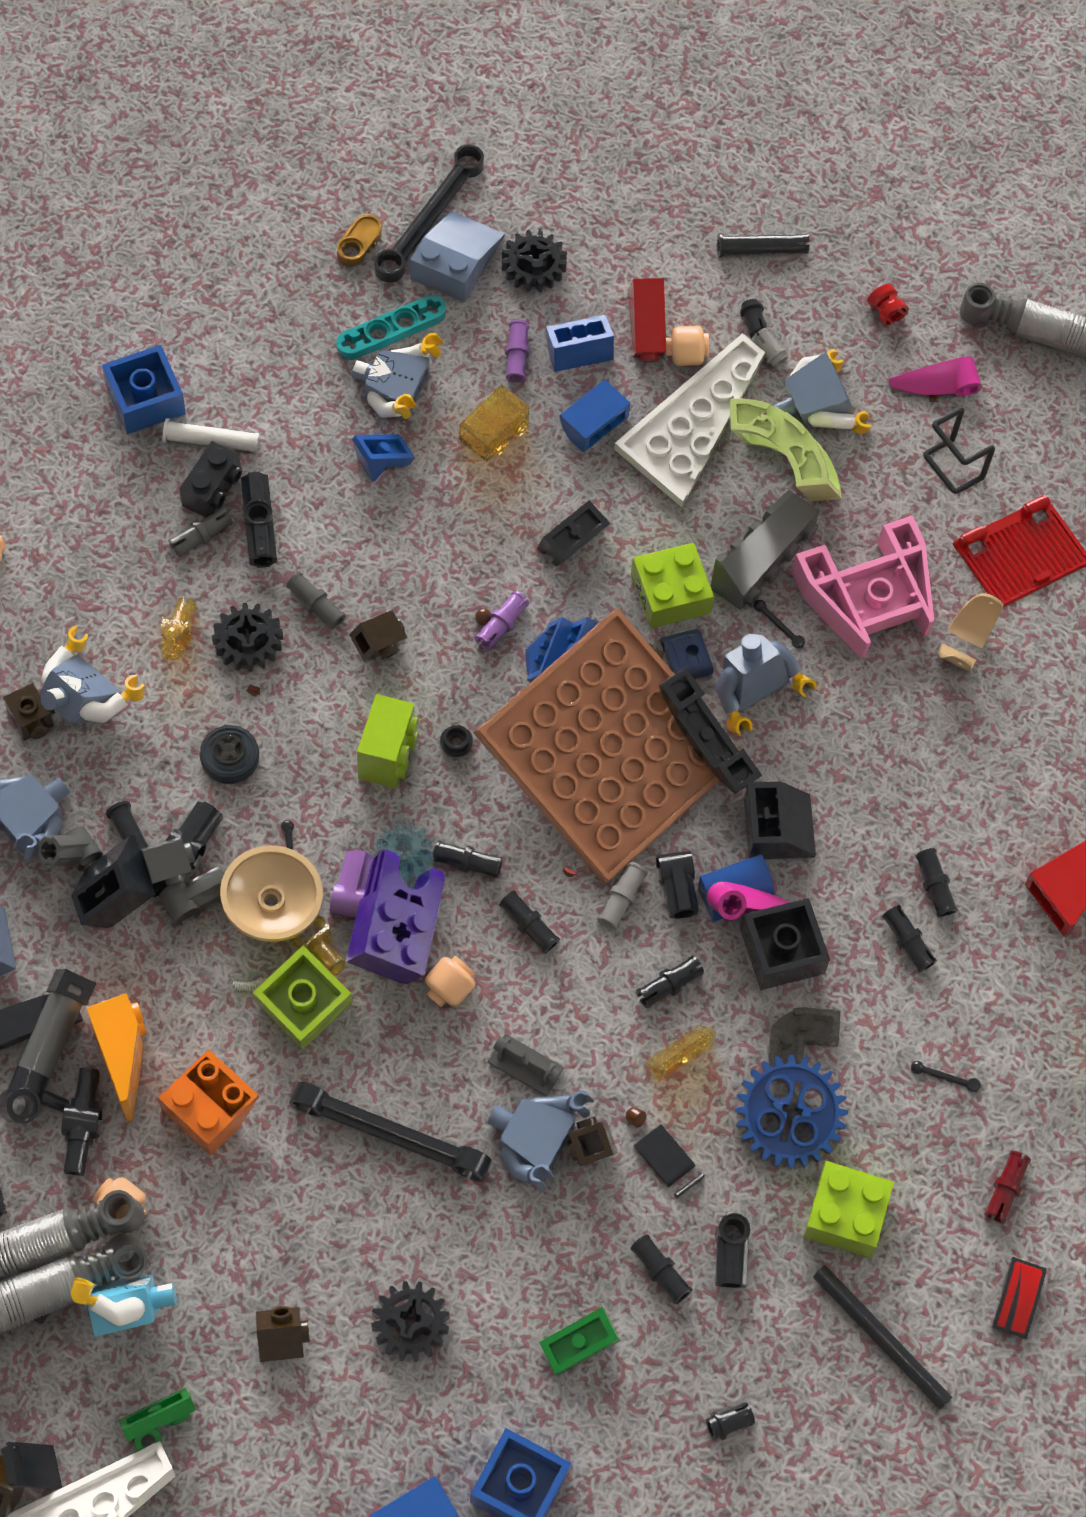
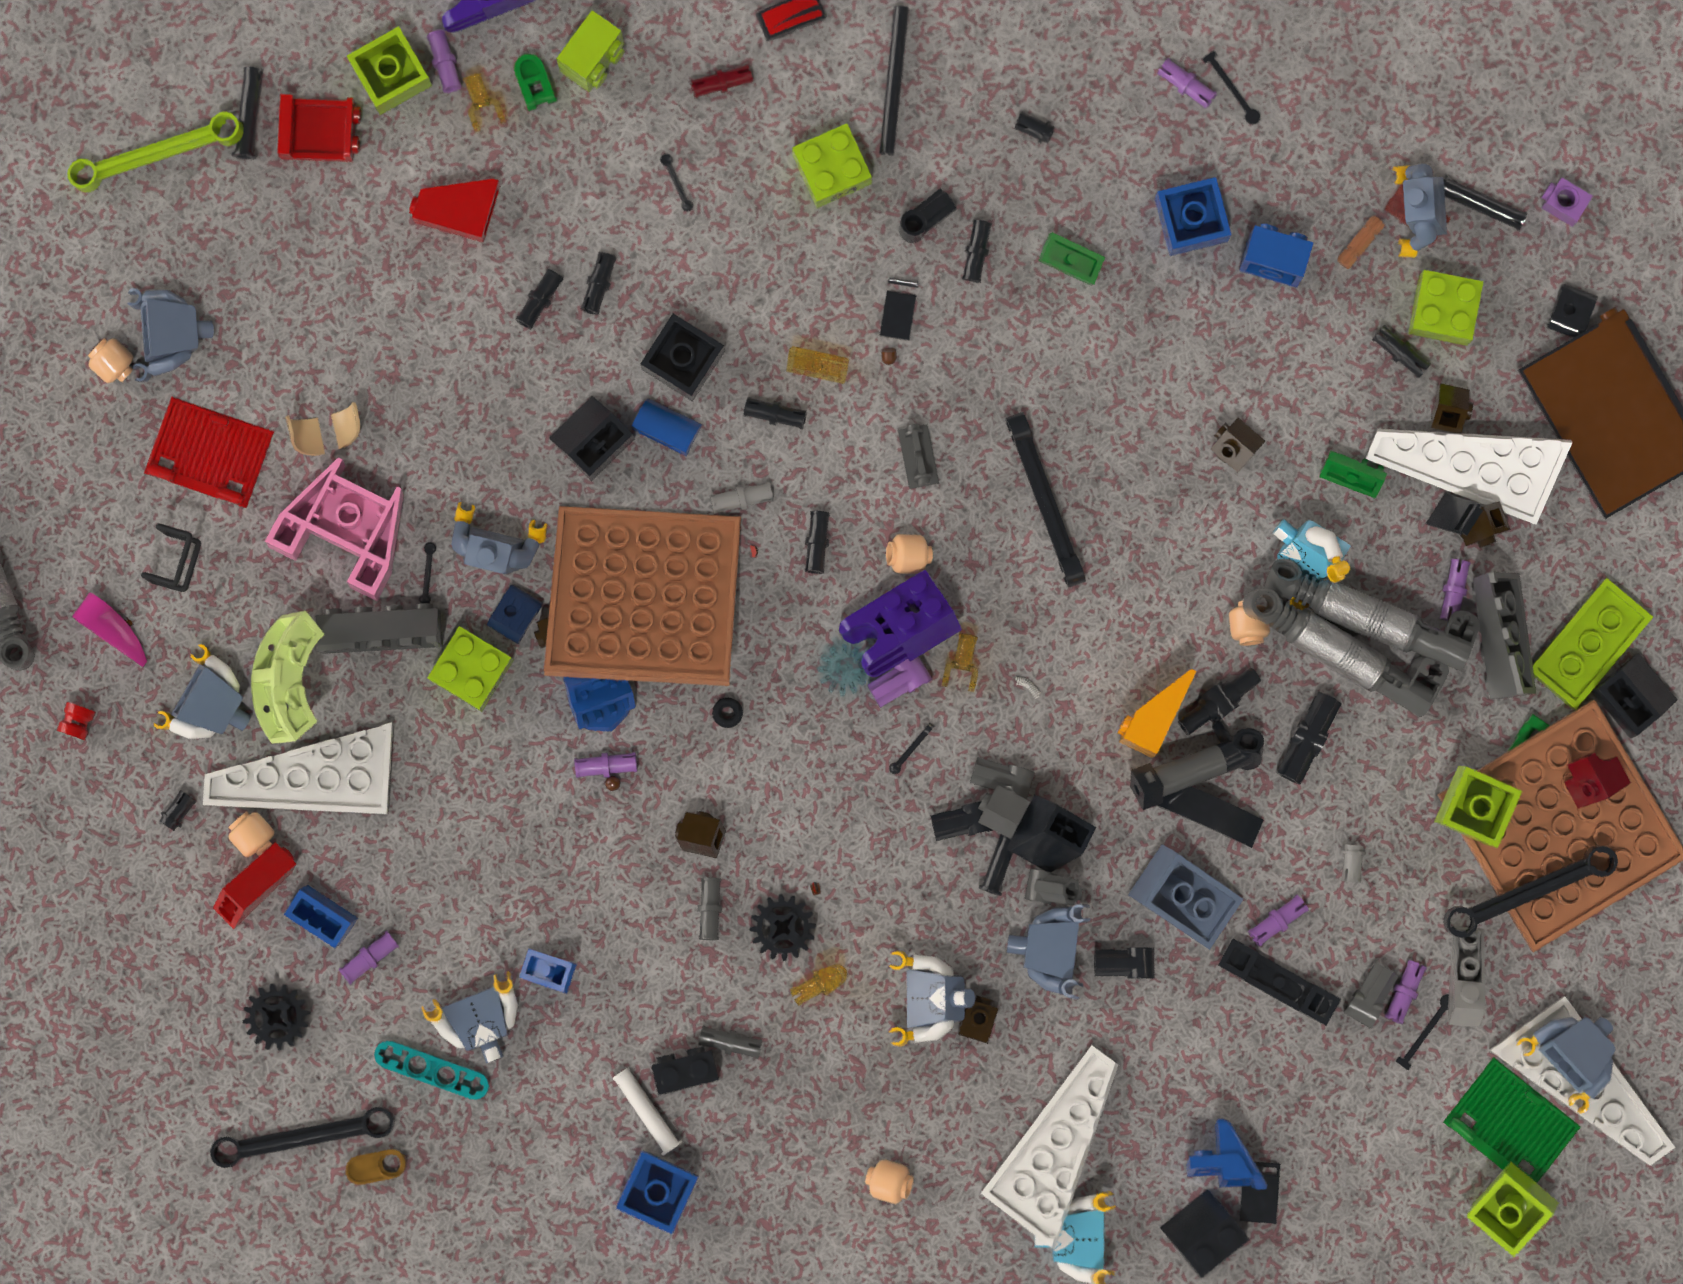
camera: 130 degrees left, 20 degrees up
orange slope [158,1049,259,1156] -> none
black wheel [200,725,260,784] -> none
tan dish [220,845,323,942] -> none
black piece [241,471,277,568] -> none
lime brick [253,945,352,1050] -> none
lime brick [357,694,419,788] -> none
black gear [371,1281,450,1362] -> none
sand blue slope [410,211,505,302] -> none
black pin [432,841,503,878] -> none
clear yellow brick [459,385,529,462] -> none
sand blue torso [487,1090,595,1192] -> none
black hinge [537,500,610,567] -> none
blue brick [560,379,631,453] -> none
dark brown brick [567,1116,618,1167] -> none
black piece [656,851,699,919] -> none
black slope [659,667,762,794] -> none
dark pink piece [707,882,790,920] -> none
black pin [717,233,810,258] -> none
blue gear [734,1054,848,1169] -> none
light grey pin [751,327,788,368] -> none
clear smoke plate [768,1007,840,1067] -> none

